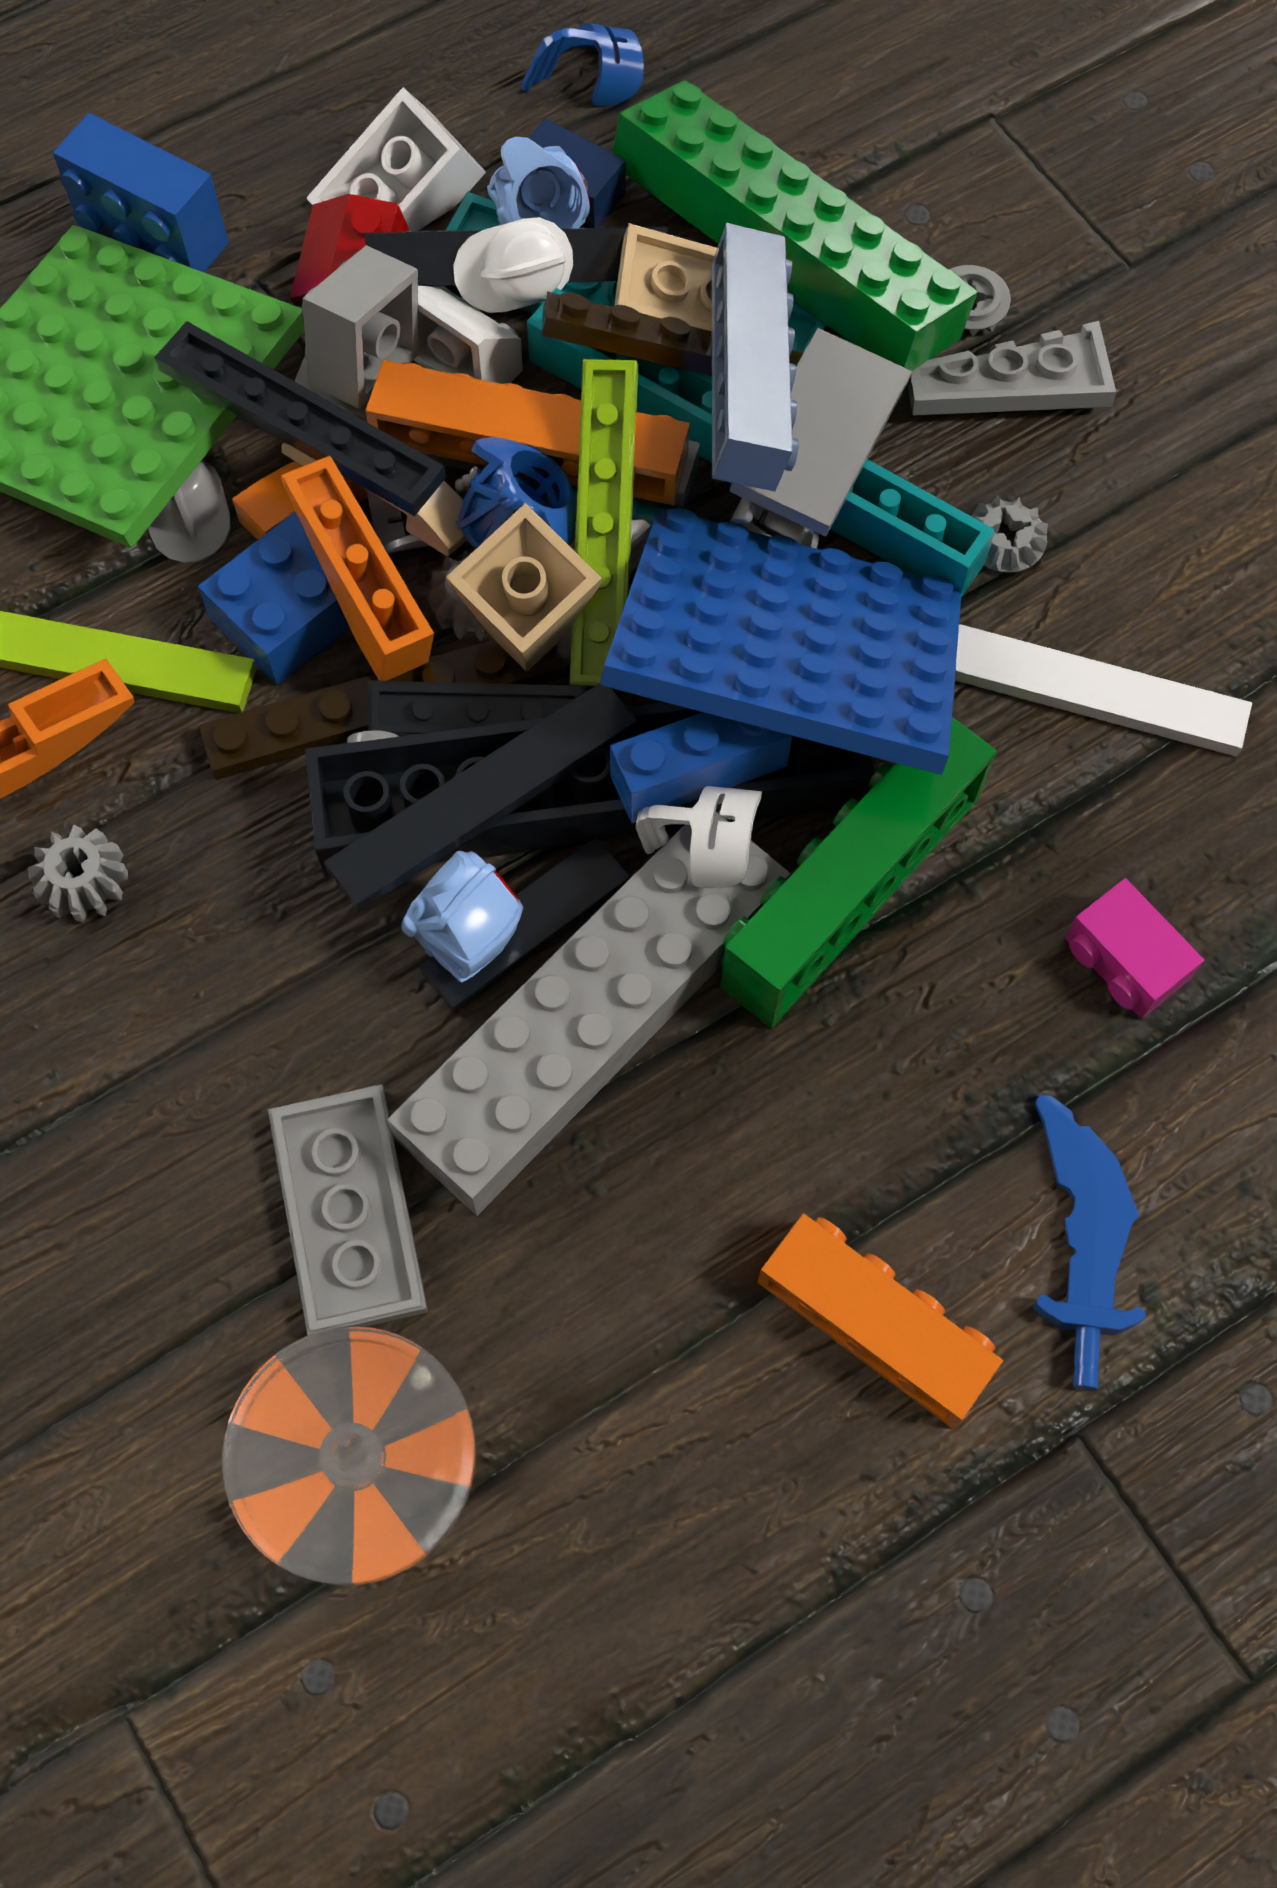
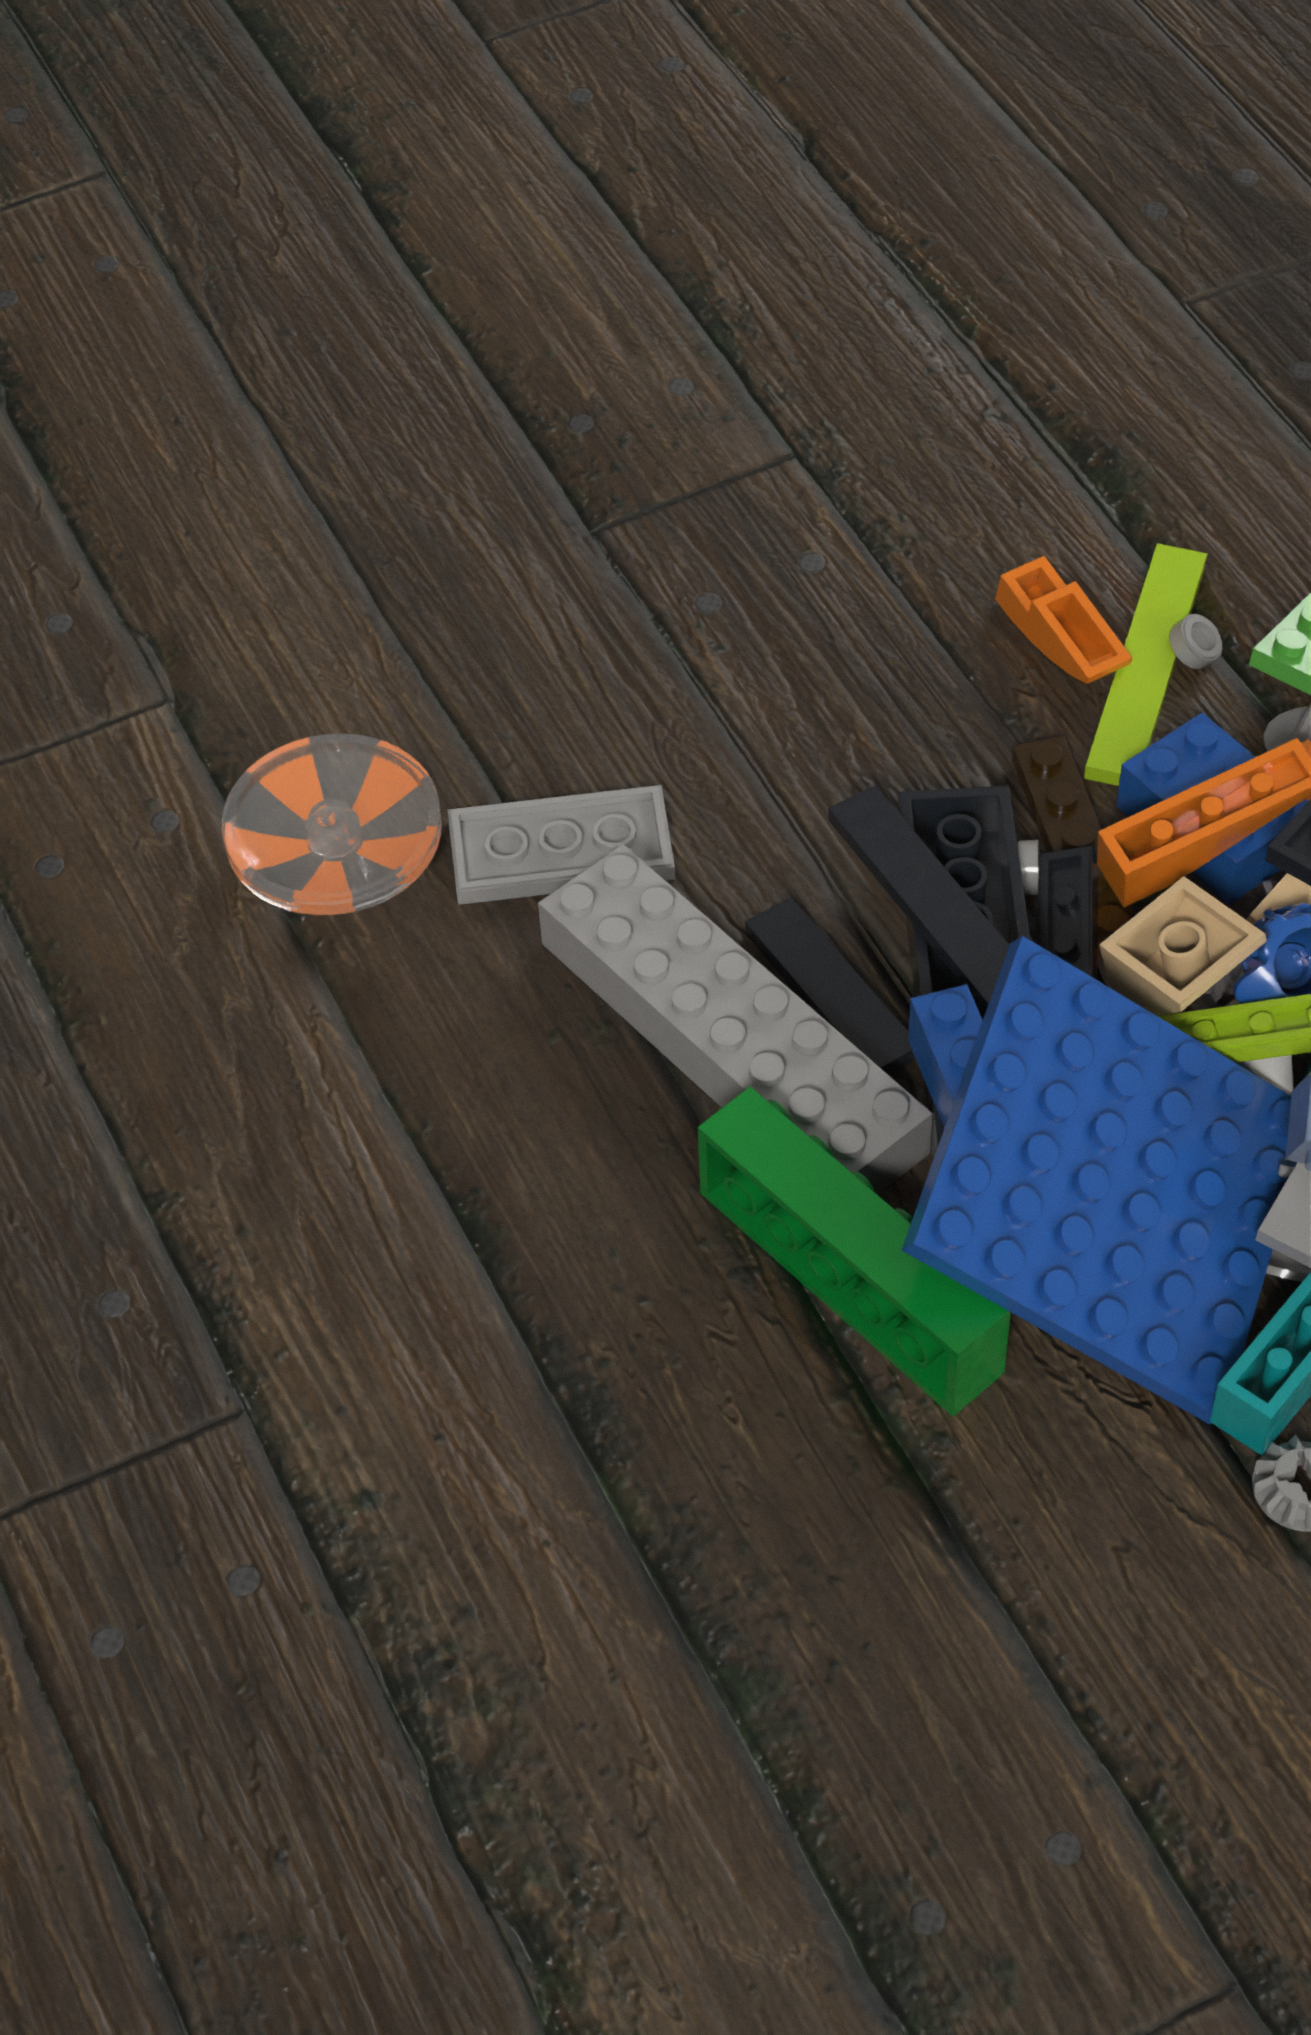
camera: 100 degrees right, 15 degrees down
light grey gear [28,825,128,923] -> none
light blue piece [401,851,523,982] -> none
white helmet [636,786,762,888] -> none
orange brick [757,1213,1004,1429] -> none
white tile [955,624,1252,757] -> none
blue sword [1033,1095,1146,1392] -> none
dark pink brick [1065,878,1205,1020] -> none
none -> light grey tile [1169,614,1222,669]

